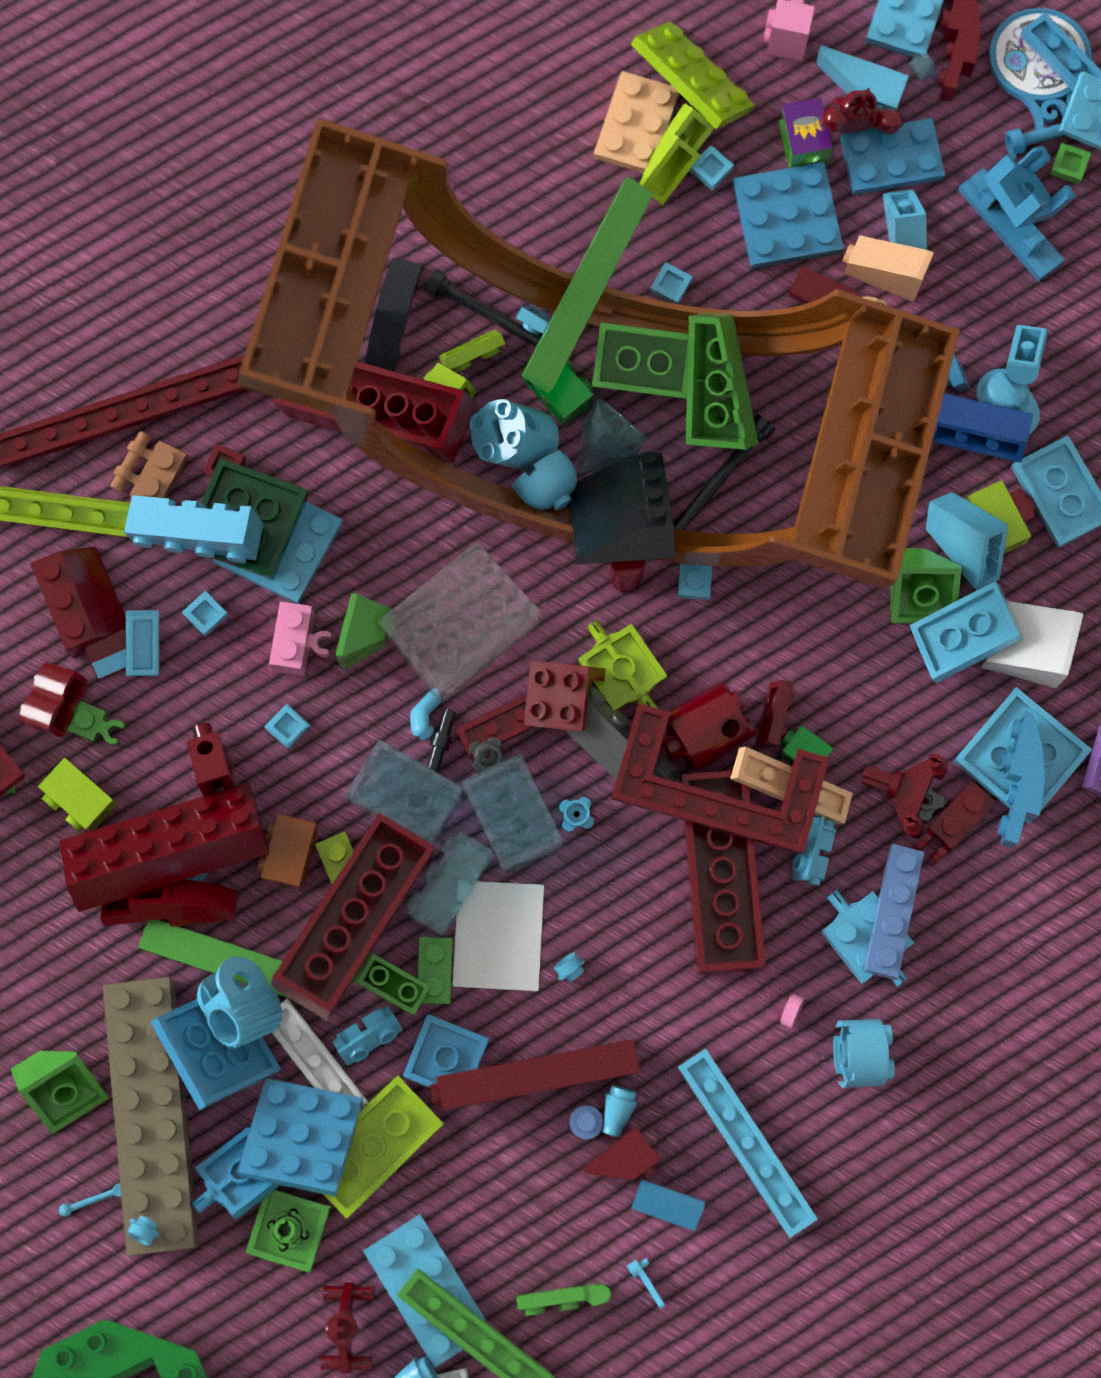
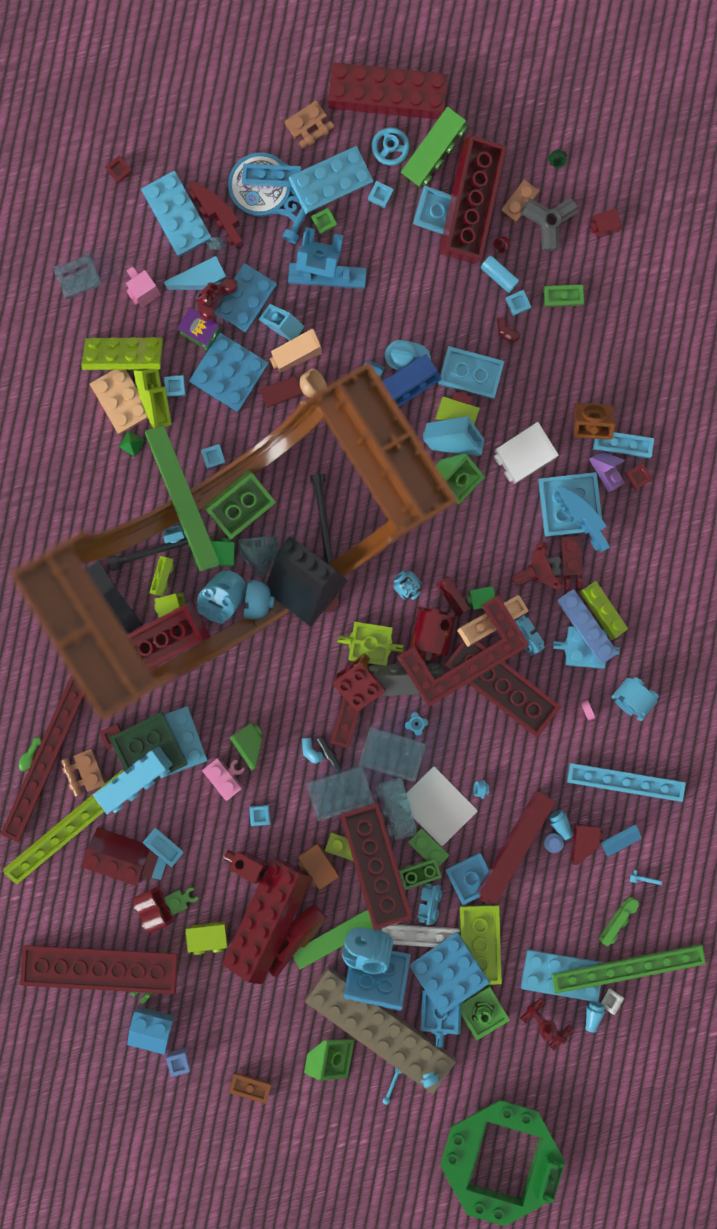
camera: 45 degrees left, 10 degrees up
medium azure plate [182,590,229,637] -> none
clear slope [378,542,540,703] -> none
dark grey plate [469,737,504,772] -> none
medium azure plate [678,564,712,600] -> none
bright green wedge [686,312,759,450] -> none
medium azure plate [909,581,1023,683] -> none
medium azure brick [1006,325,1048,385] -> none
none -> bright green piece [18,737,42,772]
none -> green slope [119,431,145,457]
none -> medium azure head [393,570,422,600]
none -> lime plate [580,581,628,640]

